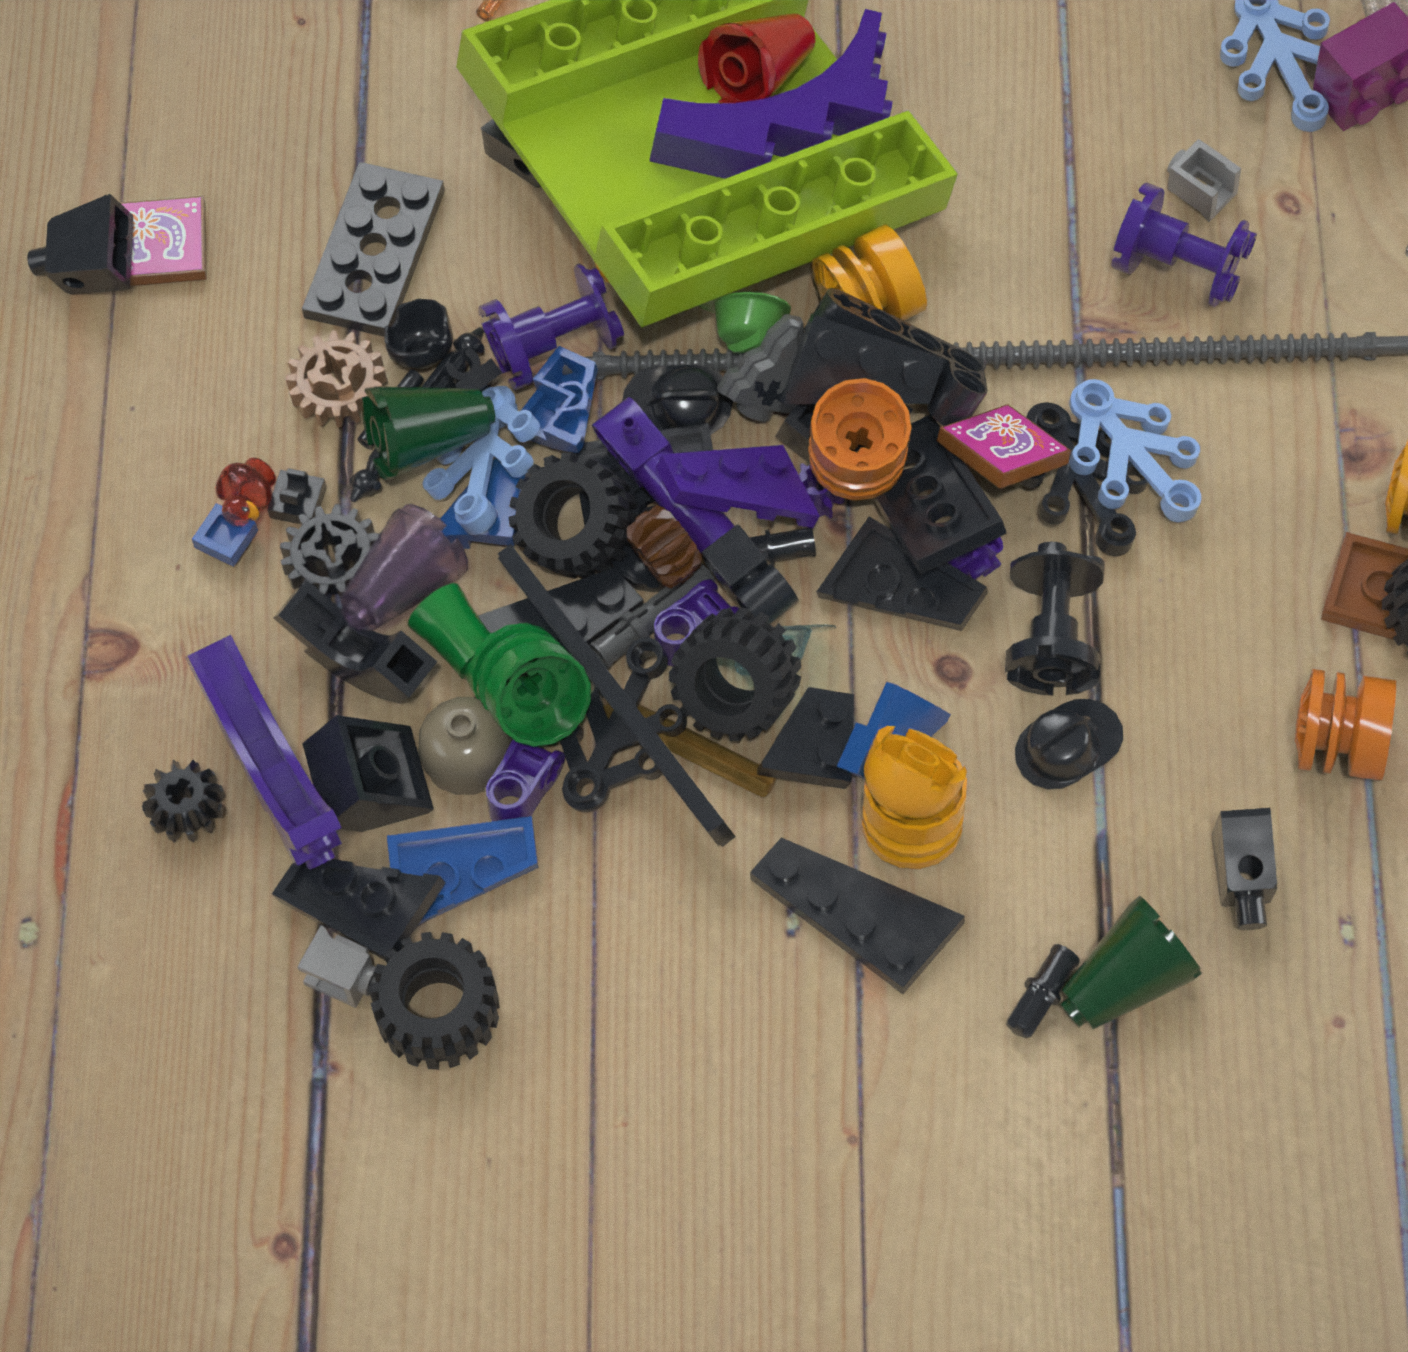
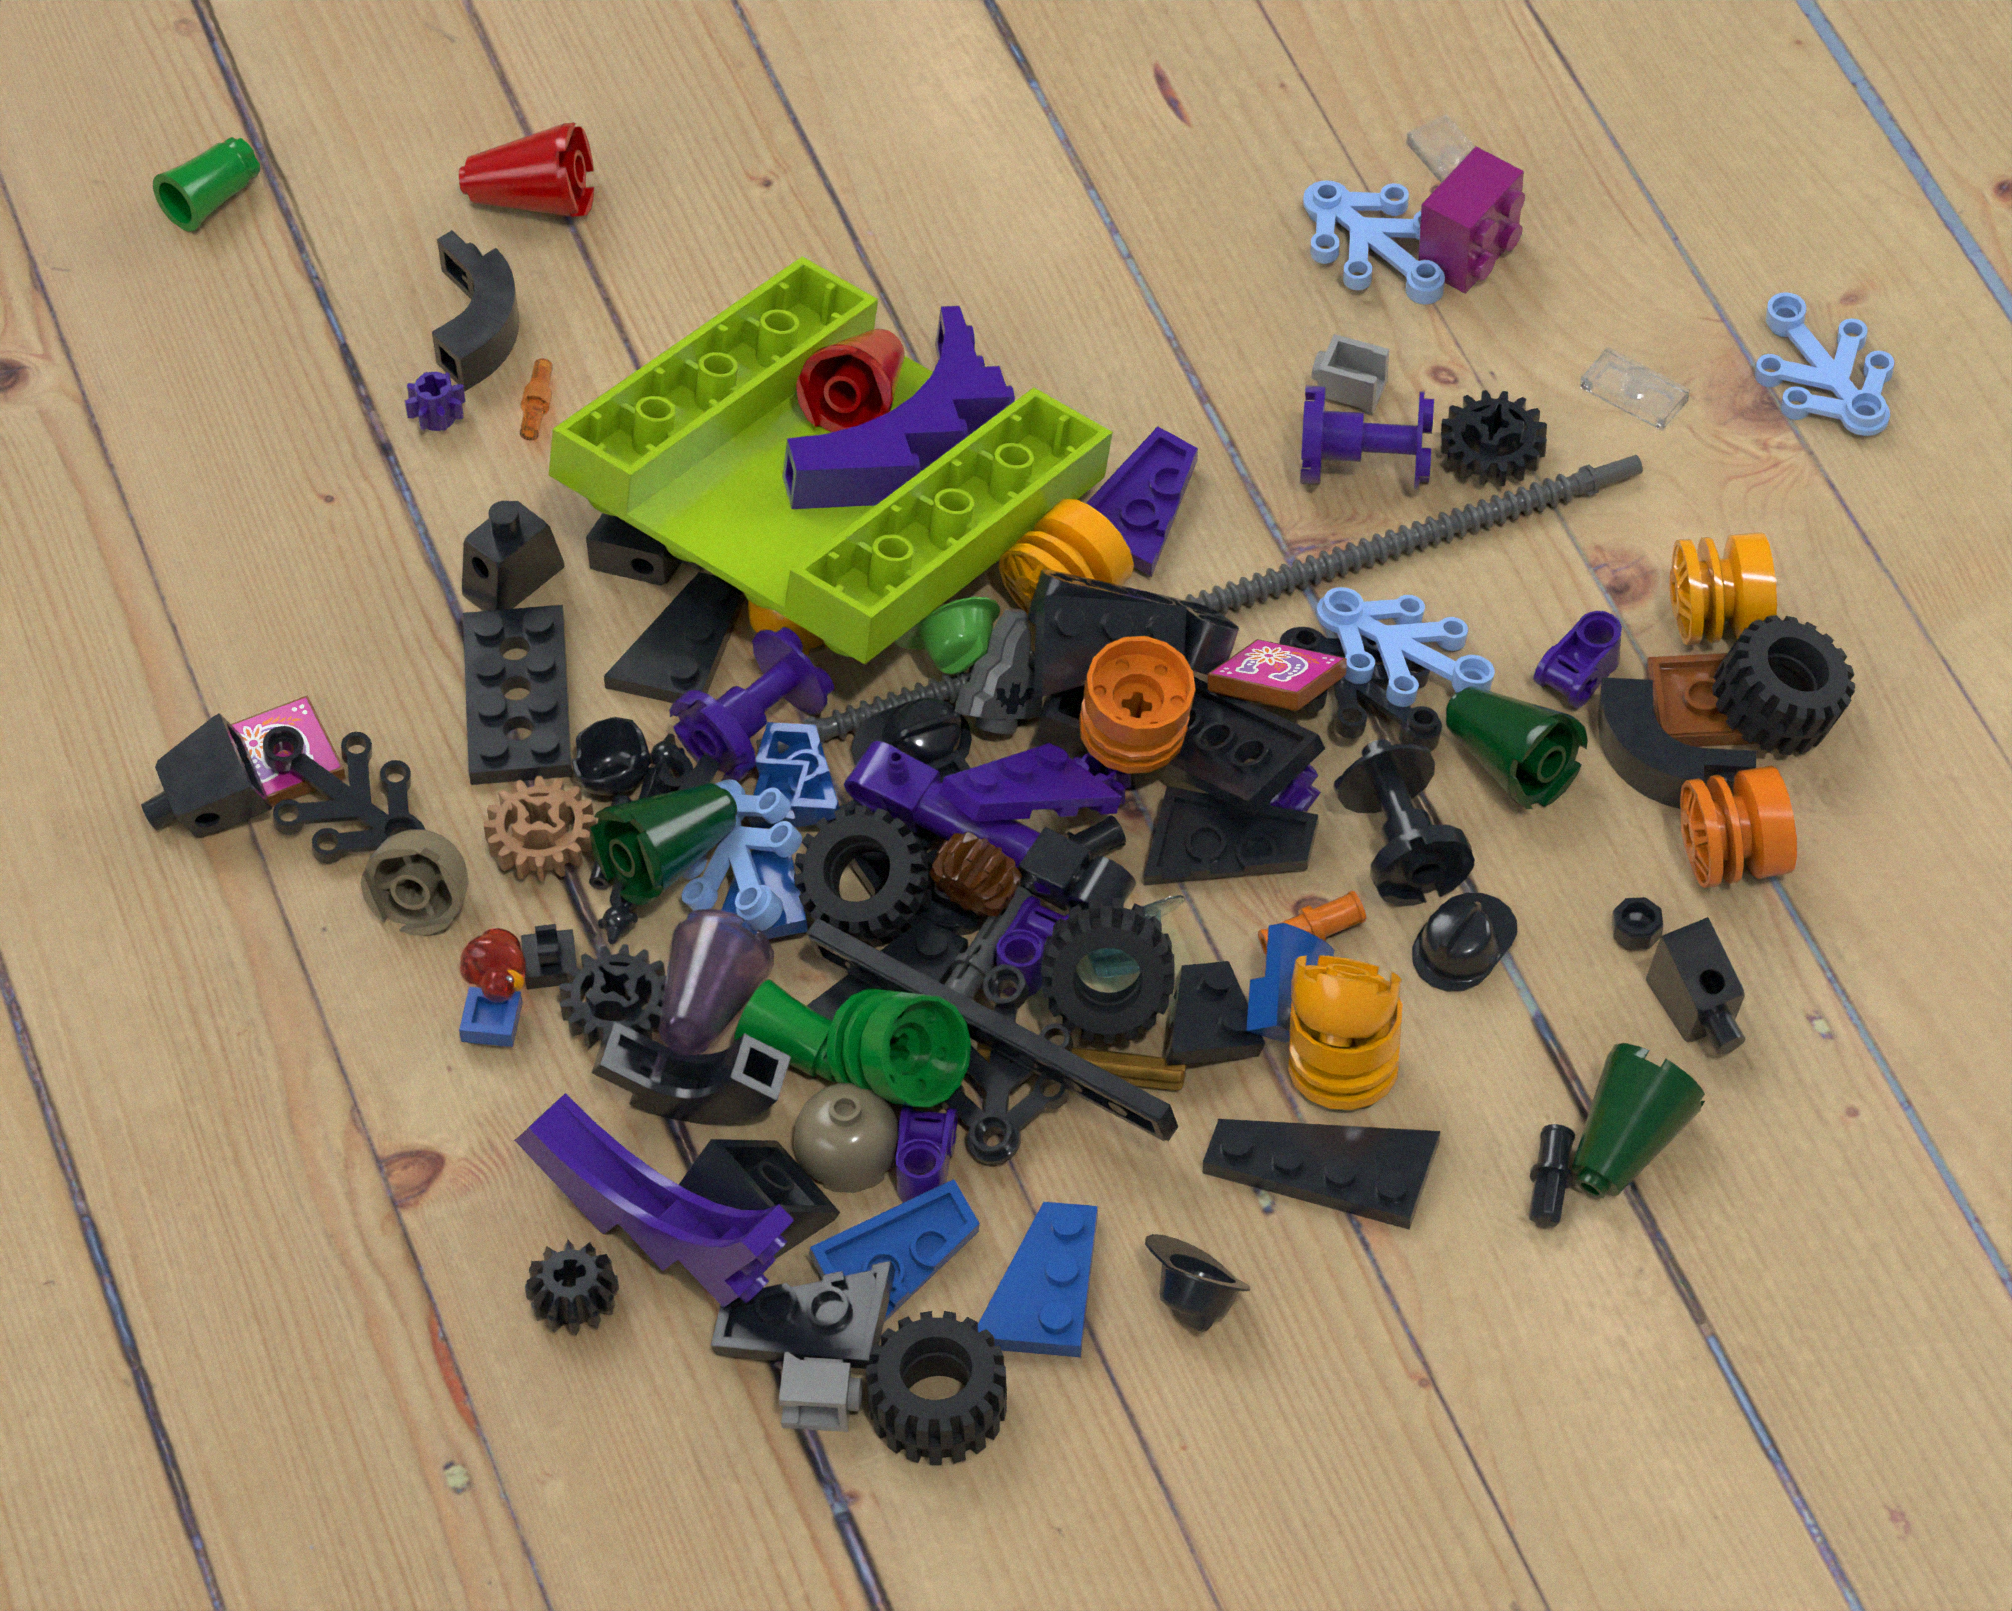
camera: 25 degrees left, 10 degrees down
none -> black plant [263,726,426,864]
none -> dark tan cylinder [360,829,469,935]
none -> black torso [462,501,565,611]
none -> black wing [604,572,746,703]
none -> blue wing [978,1202,1098,1358]
none -> dark purple wing [1086,426,1198,577]
none -> black piece [1145,1234,1250,1332]
none -> orange pin [1258,890,1367,956]
none -> black gear [1440,390,1547,486]
none -> dark green cone [1446,686,1588,809]
none -> dark purple piece [1533,611,1622,709]
none -> black arch [1598,677,1756,809]
none -> black tile [1612,897,1663,950]

